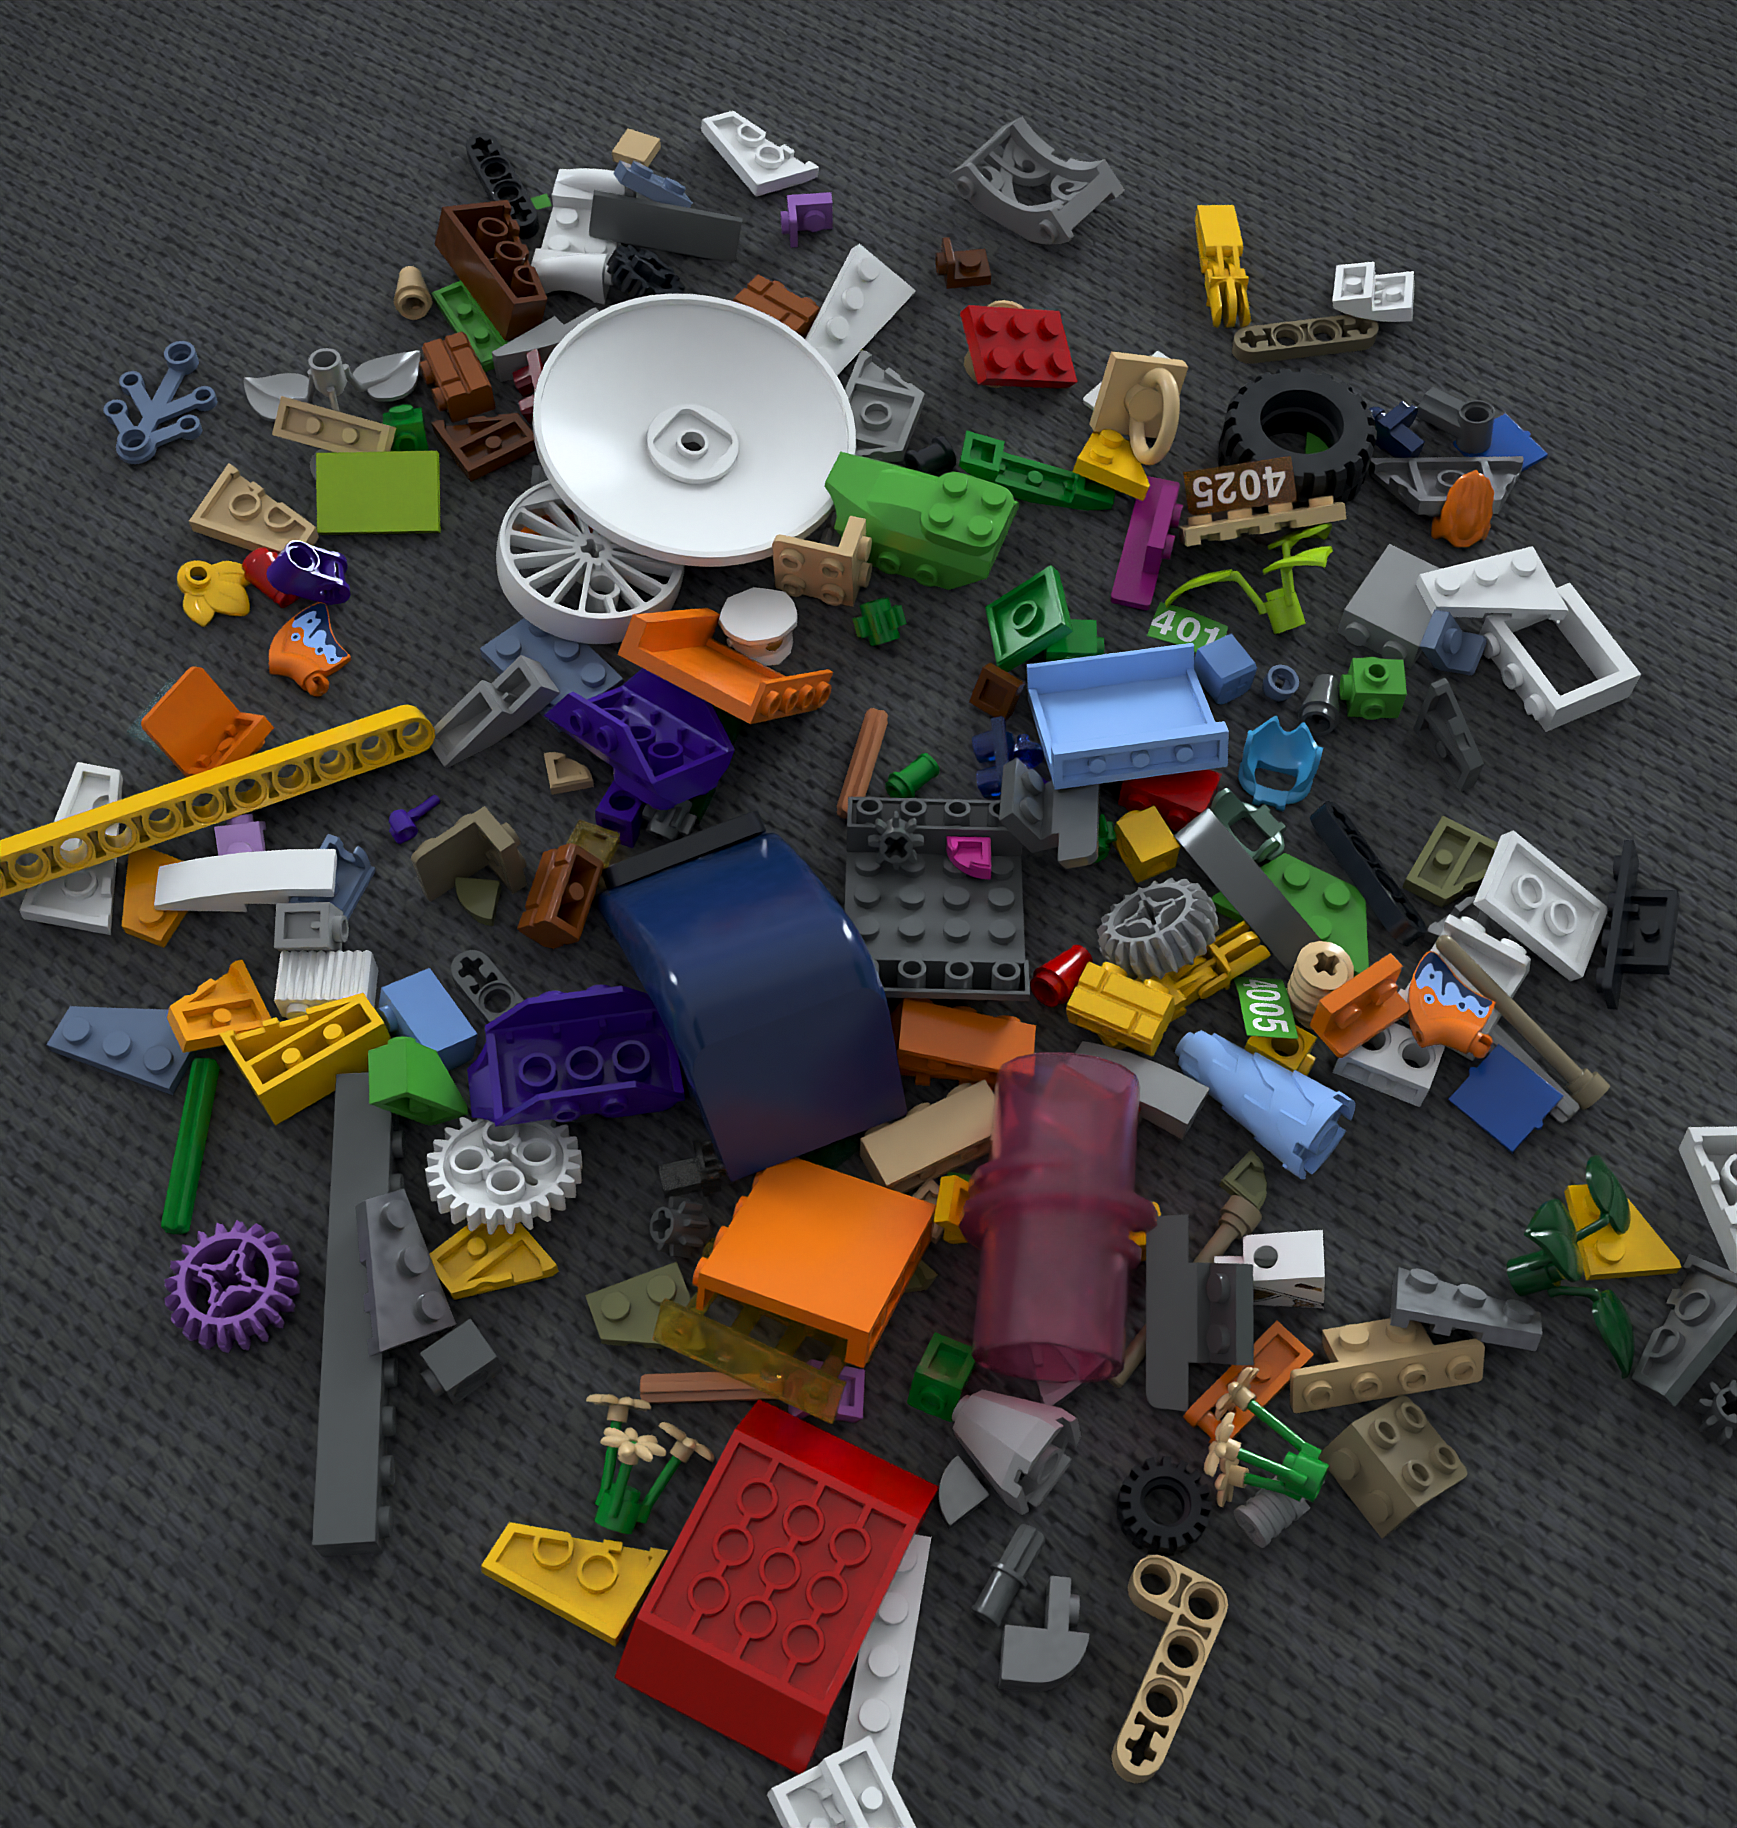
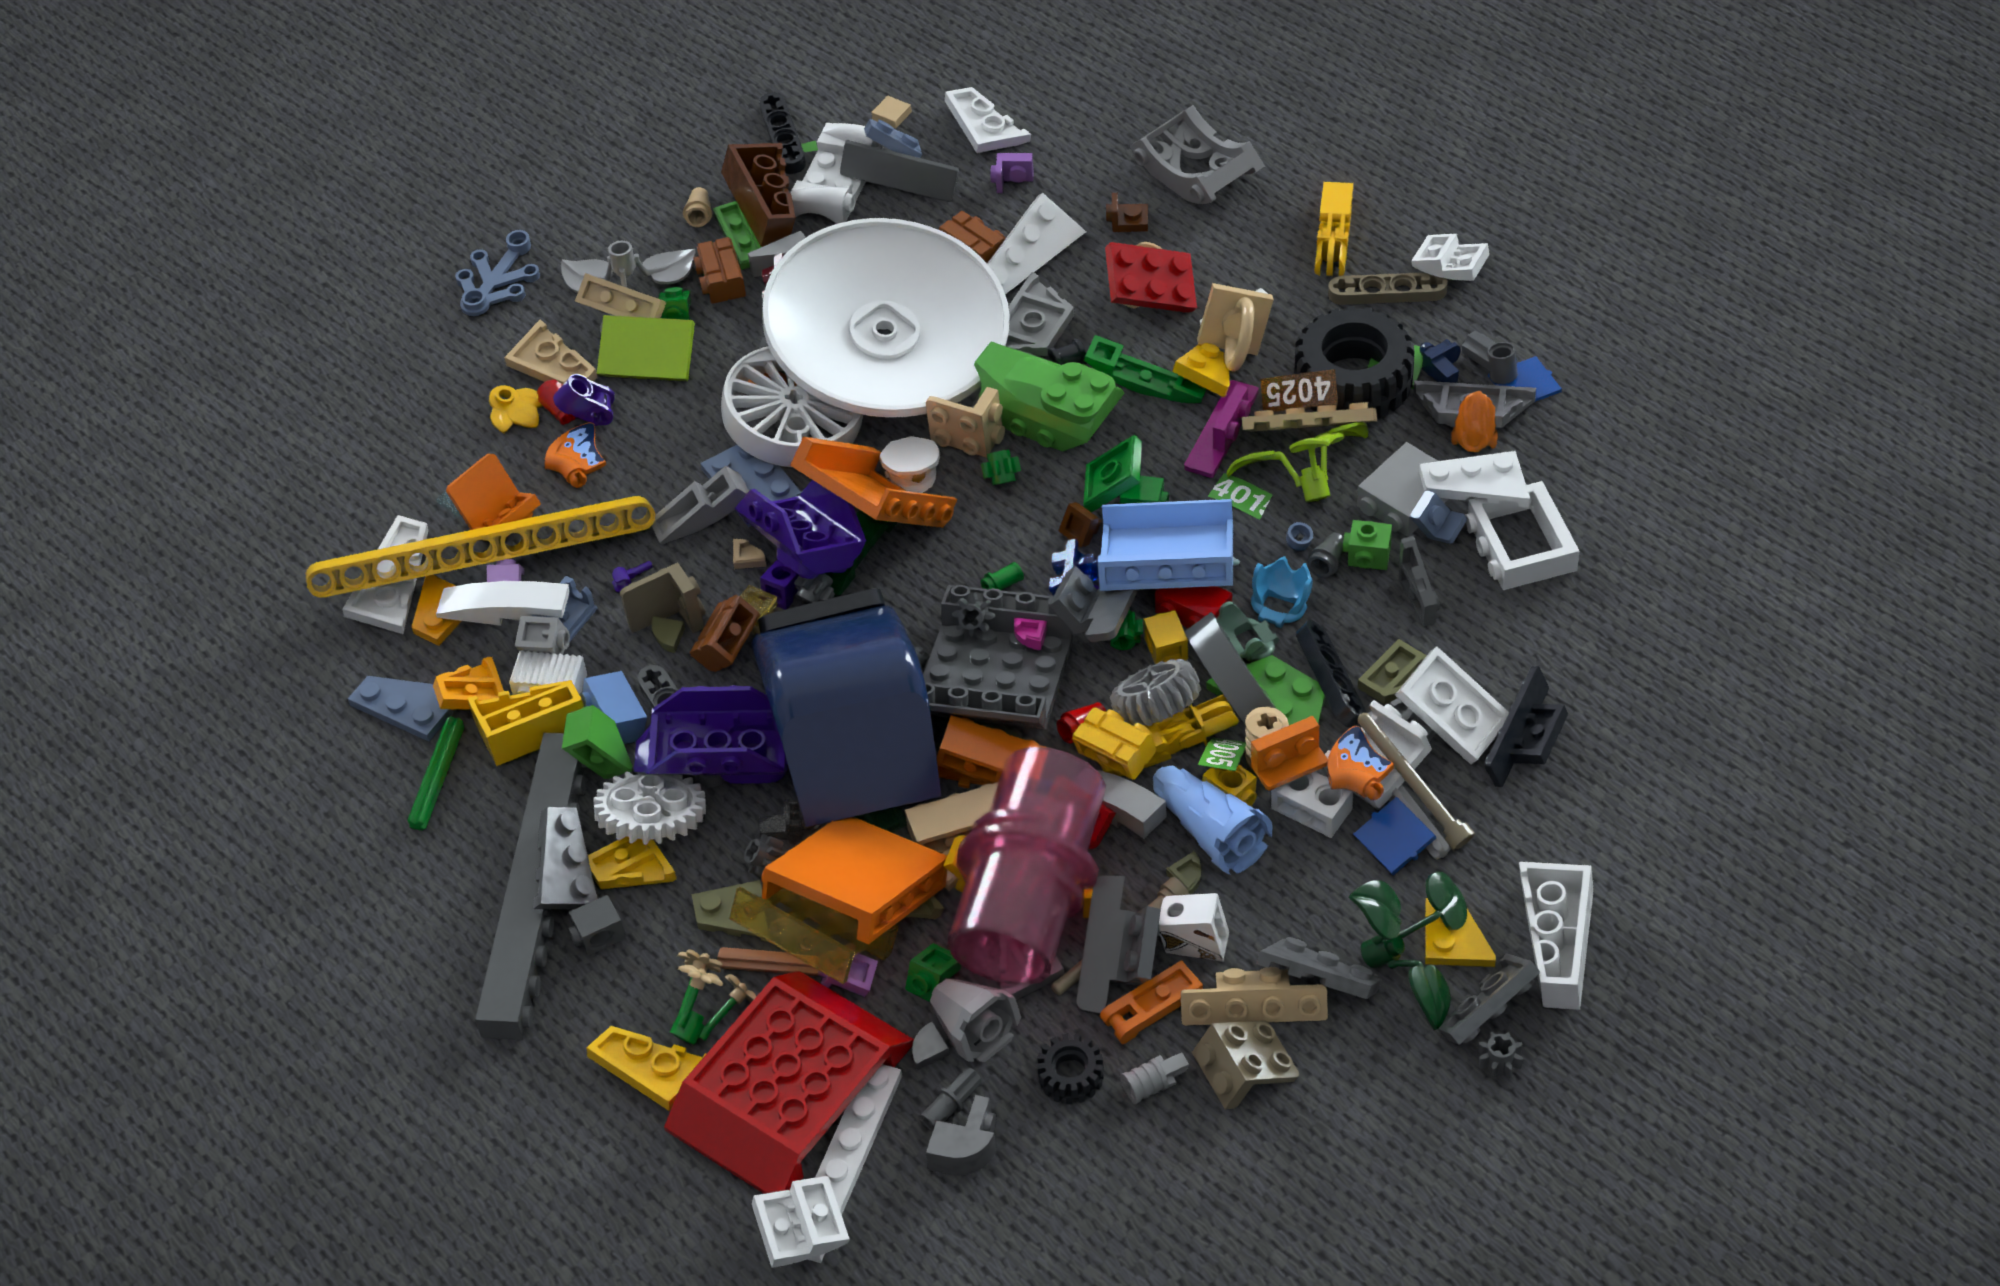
camera: 15 degrees right, 10 degrees down
medium lavender gear [164,1220,300,1354] -> none
reddish brown wing [432,413,536,482] -> none
black gear [606,245,685,299] -> none
nougat axle [837,708,888,819] -> none
tan beam [1111,1554,1228,1783] -> none
medium blue piece [1194,633,1257,704] -> none
plant [1204,1367,1330,1507] -> none

